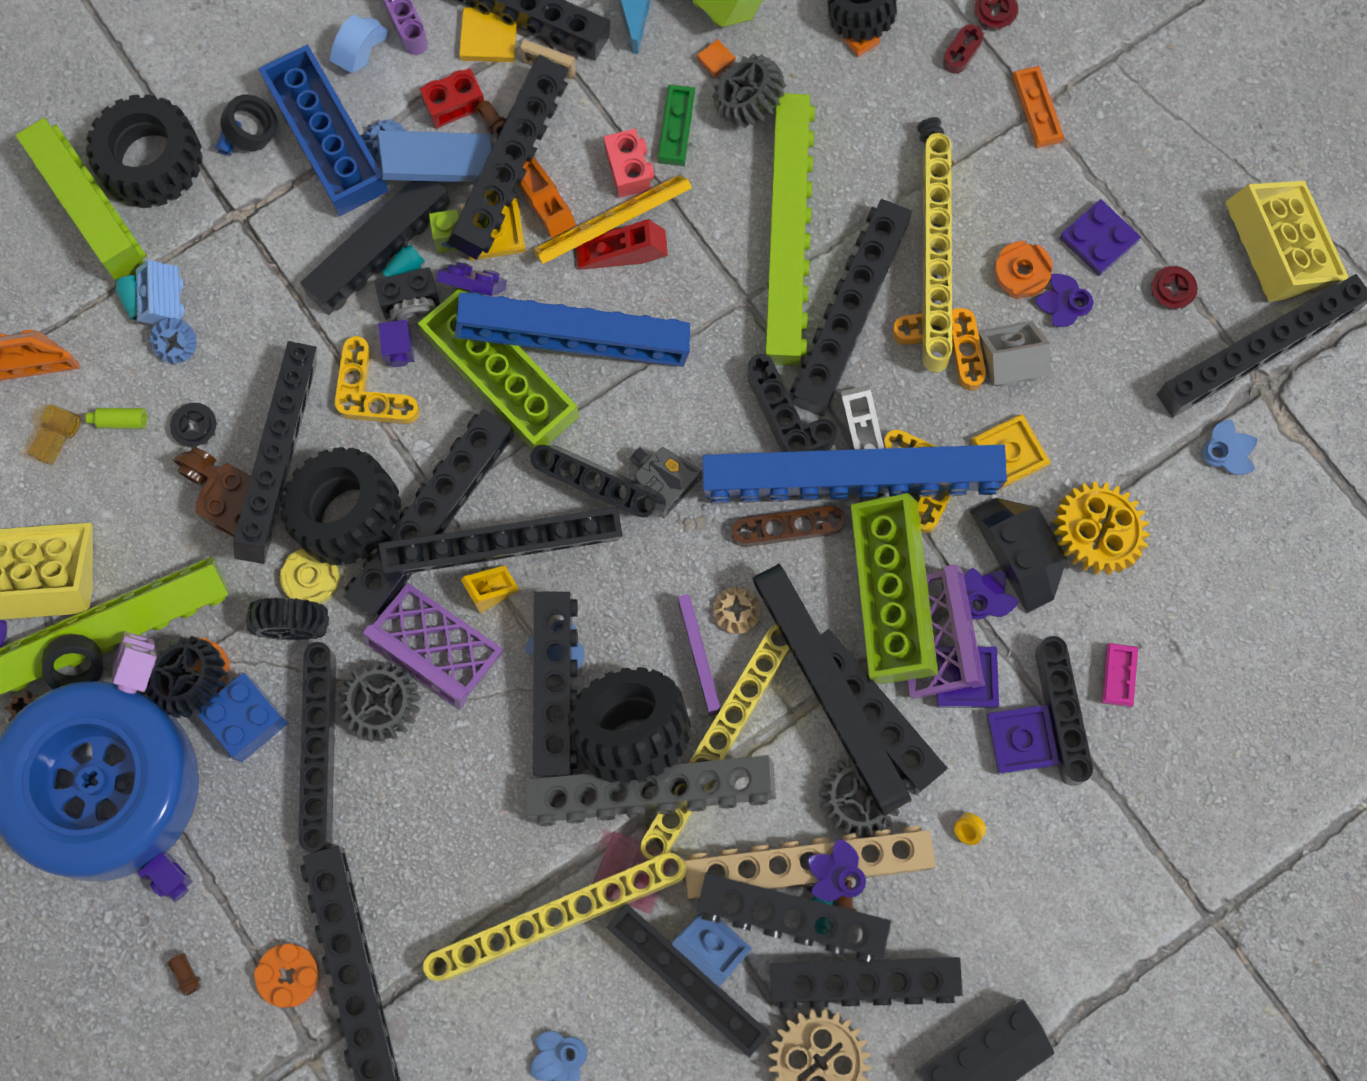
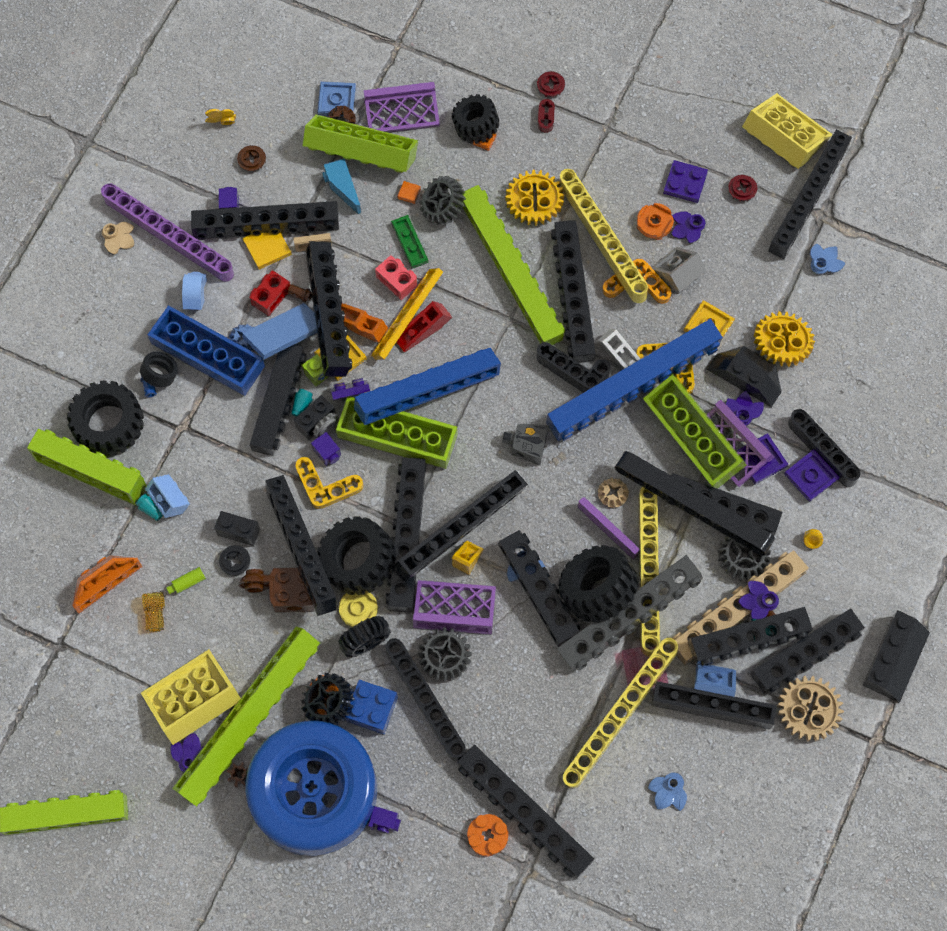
camera: 30 degrees left, 5 degrees down
black tyre [42,634,103,689] -> none
lavender arch [112,631,157,694] -> none
medium blue gear [149,318,197,364] -> none
reddish brown pin [167,953,201,996] -> none
black beam [530,444,666,518] -> none
reddish brown beam [732,506,846,547] -> none
black bush [917,117,944,142] -> none
orange tile [1011,66,1065,149] -> none
dark pink plate [1101,643,1138,708] -> none
none -> black brick [214,511,260,546]
none -> yellow gear [505,170,564,226]

